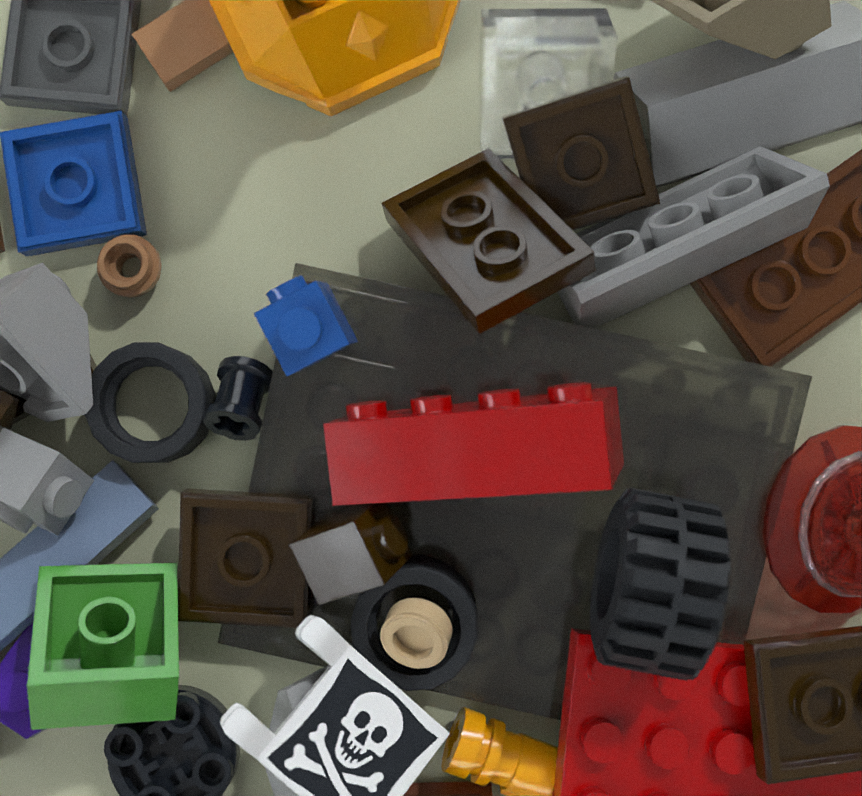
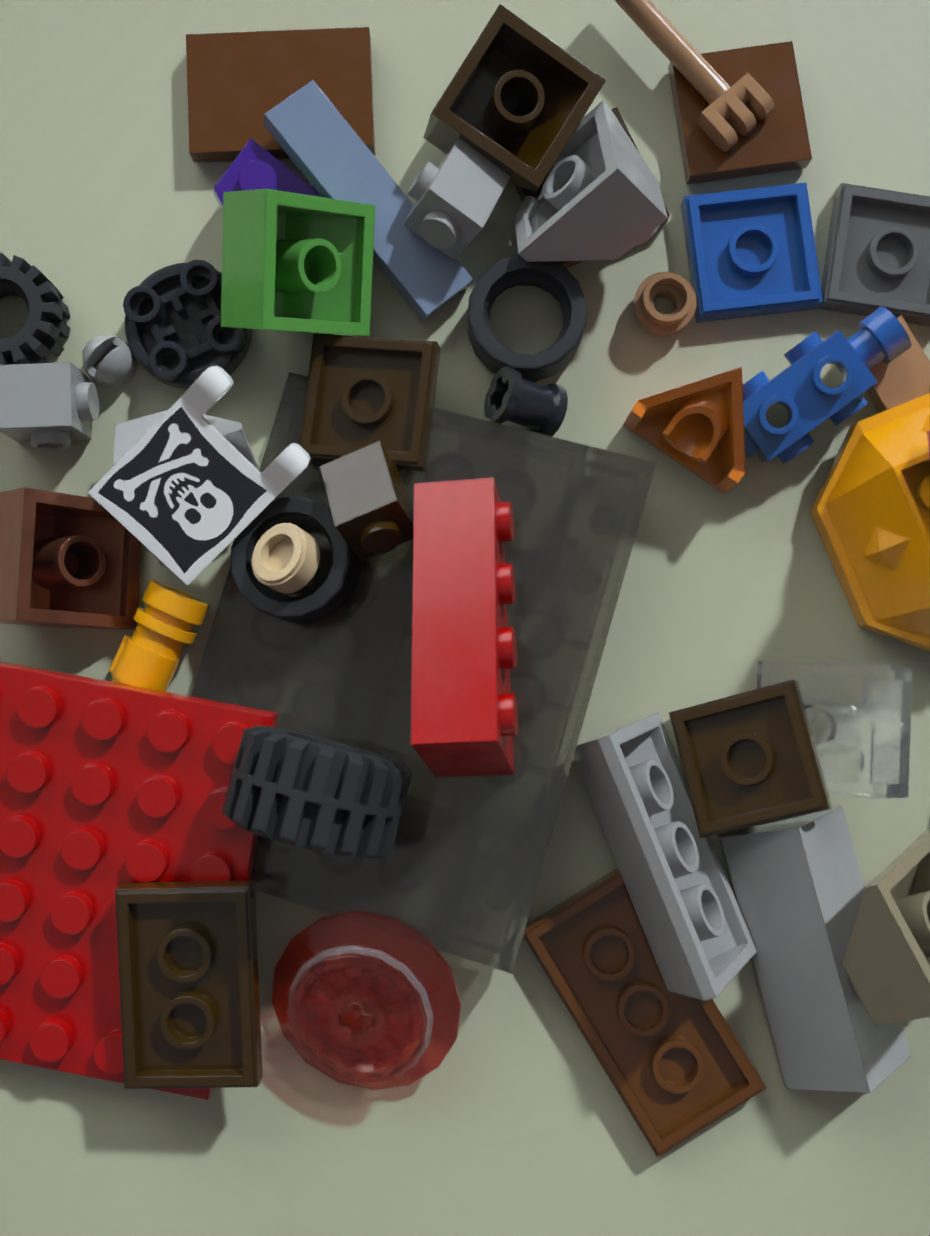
camera: 95 degrees right, 0 degrees up
blue brick [253,275,358,376] -> none
dark brown plate [381,148,596,334] -> none
none -> orange slope [623,367,745,494]
none -> blue brick [743,307,911,464]

